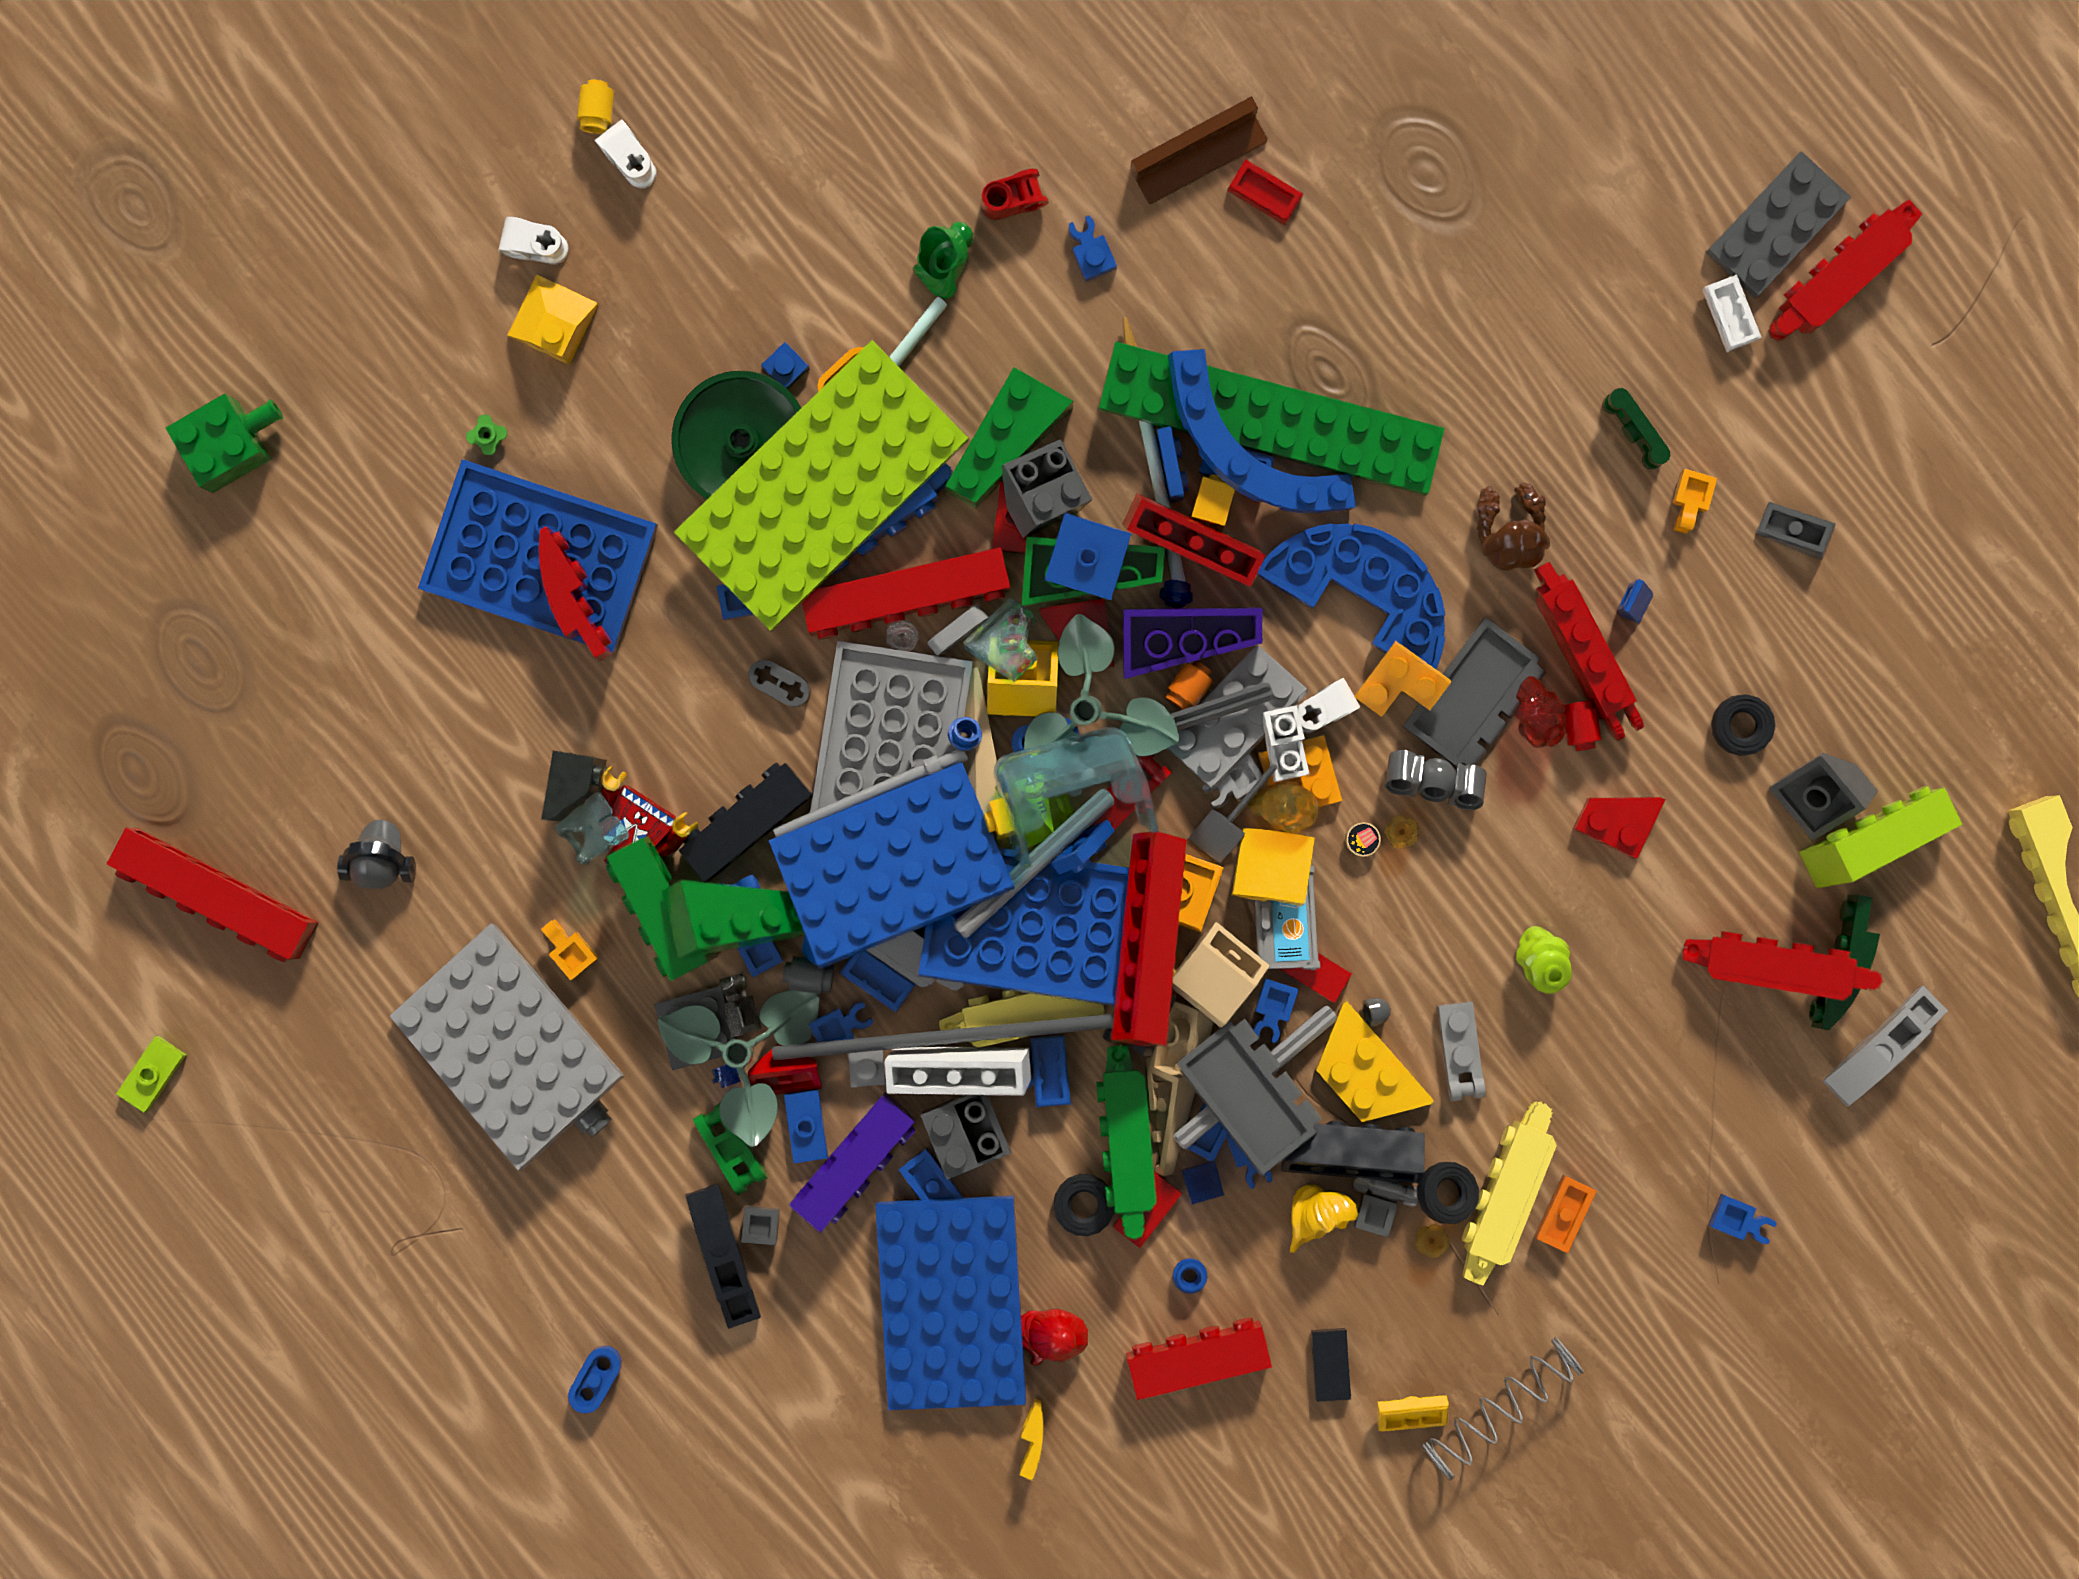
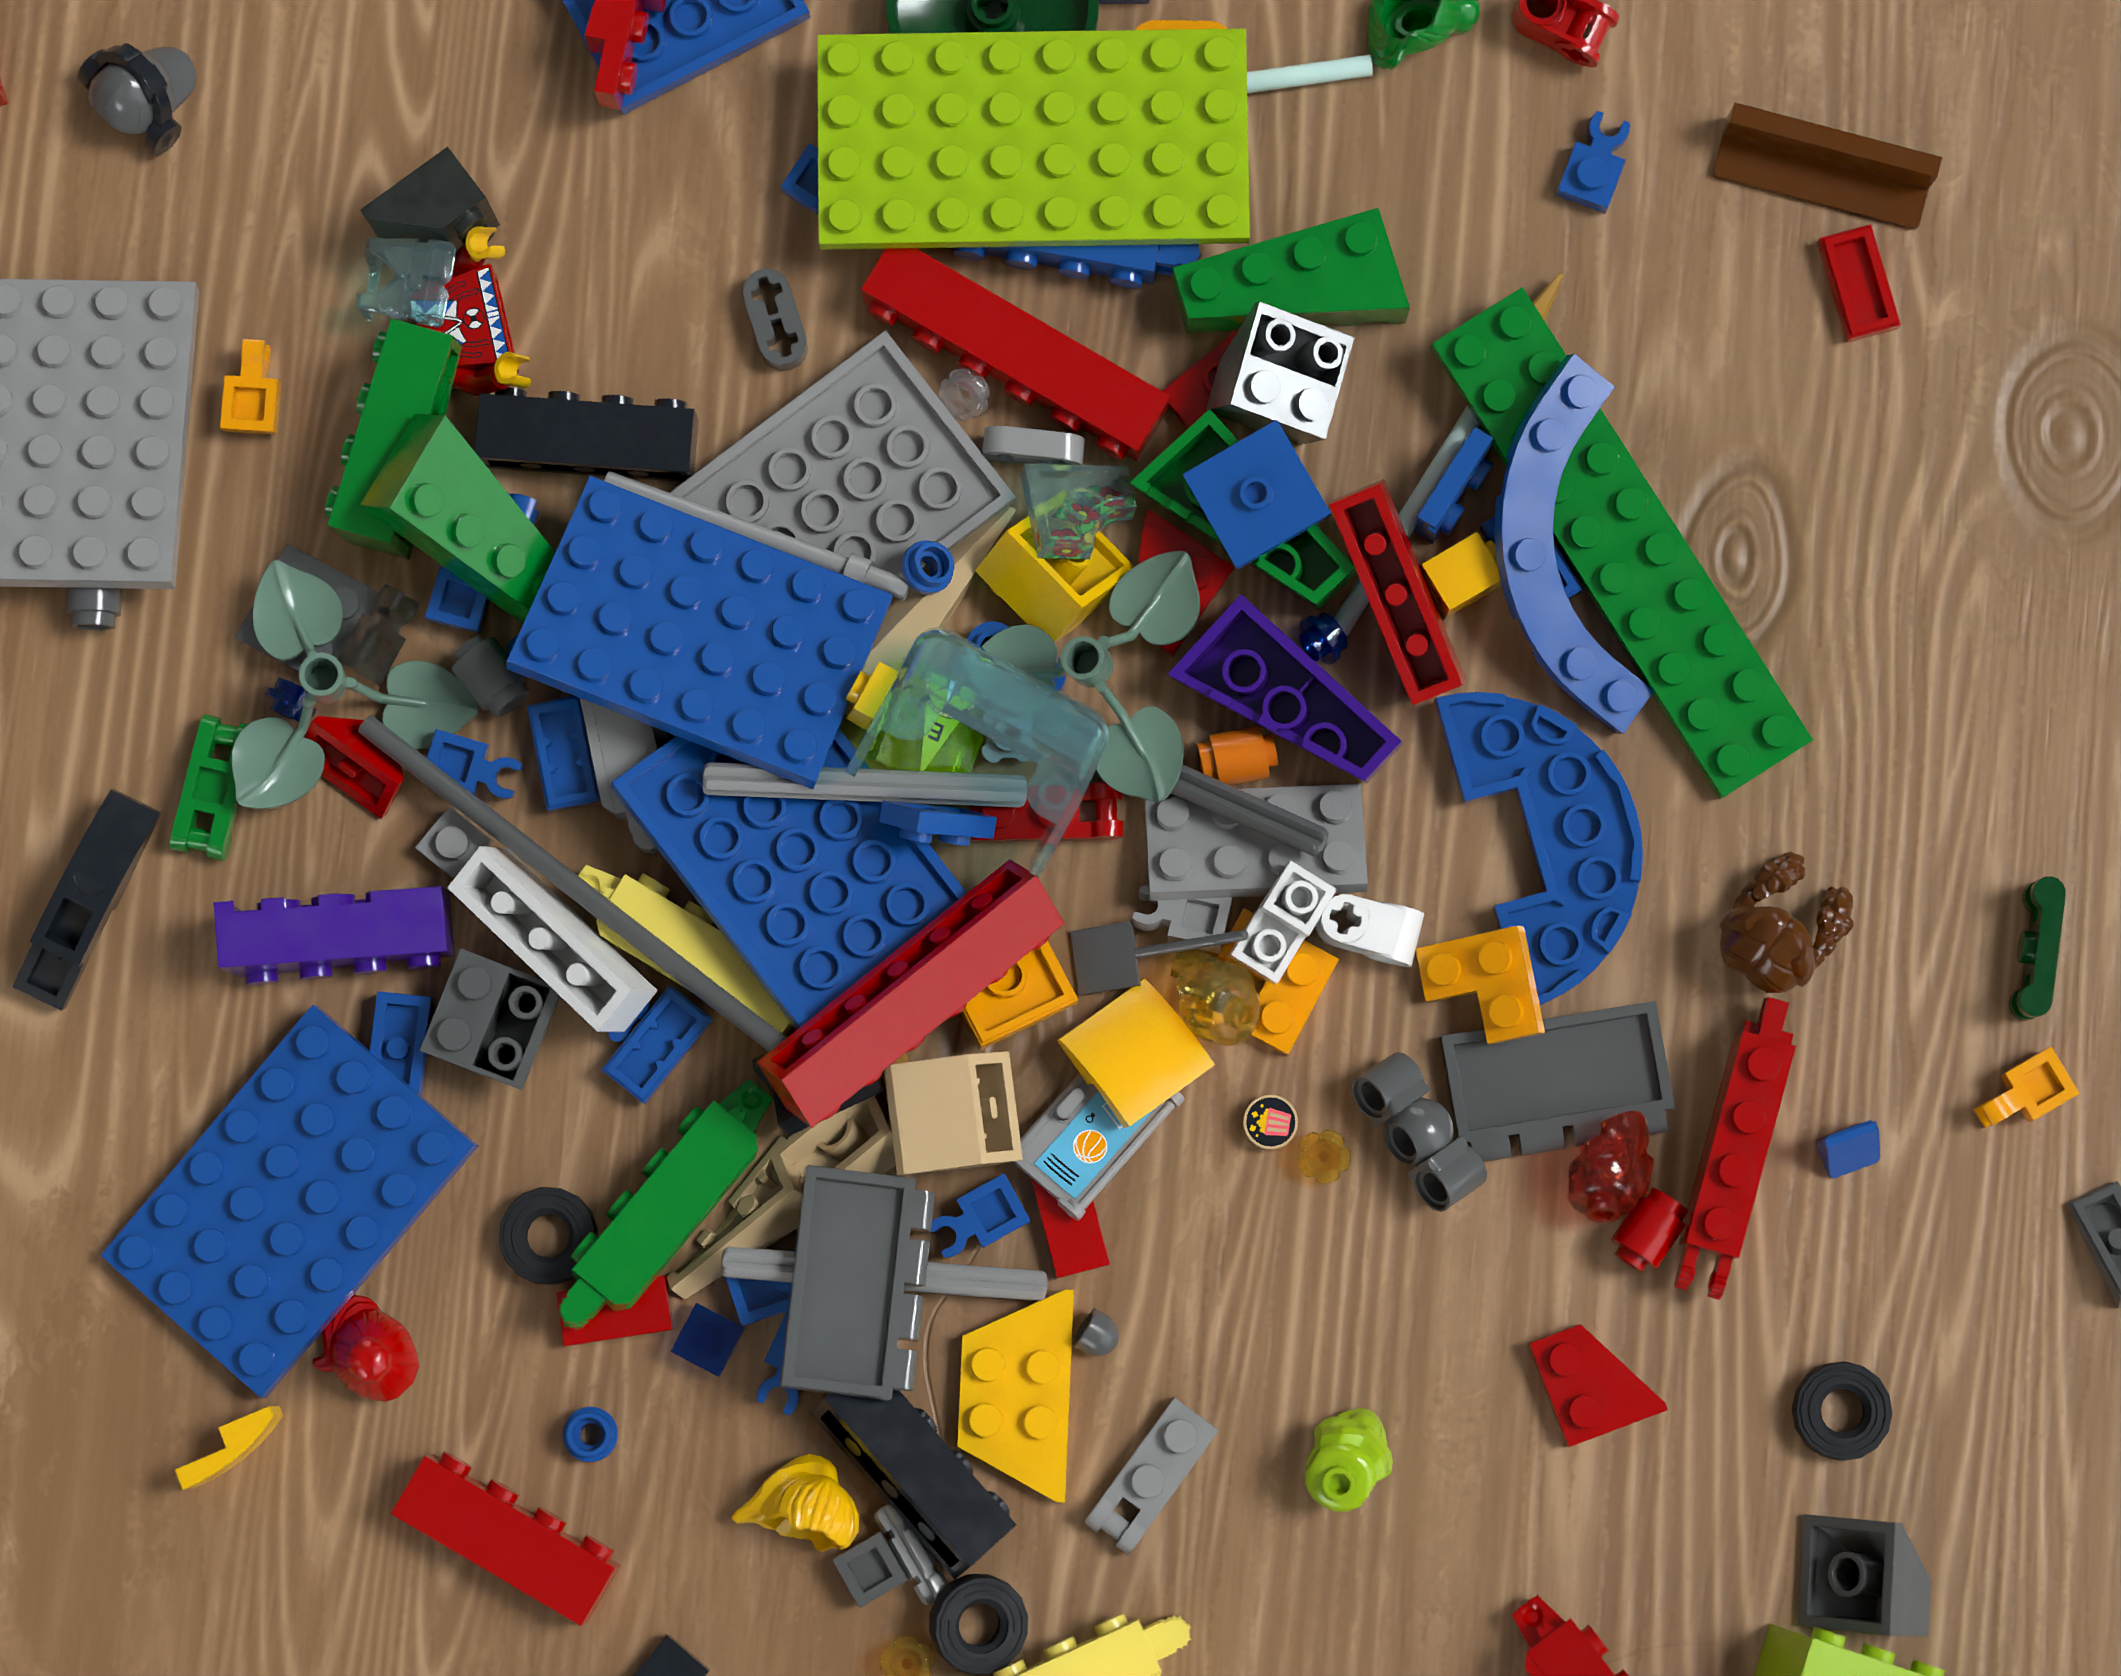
camera: 45 degrees right, 5 degrees down
dark grey plate [741,1206,780,1245] -> none
blue plate [784,1089,829,1163] -> none

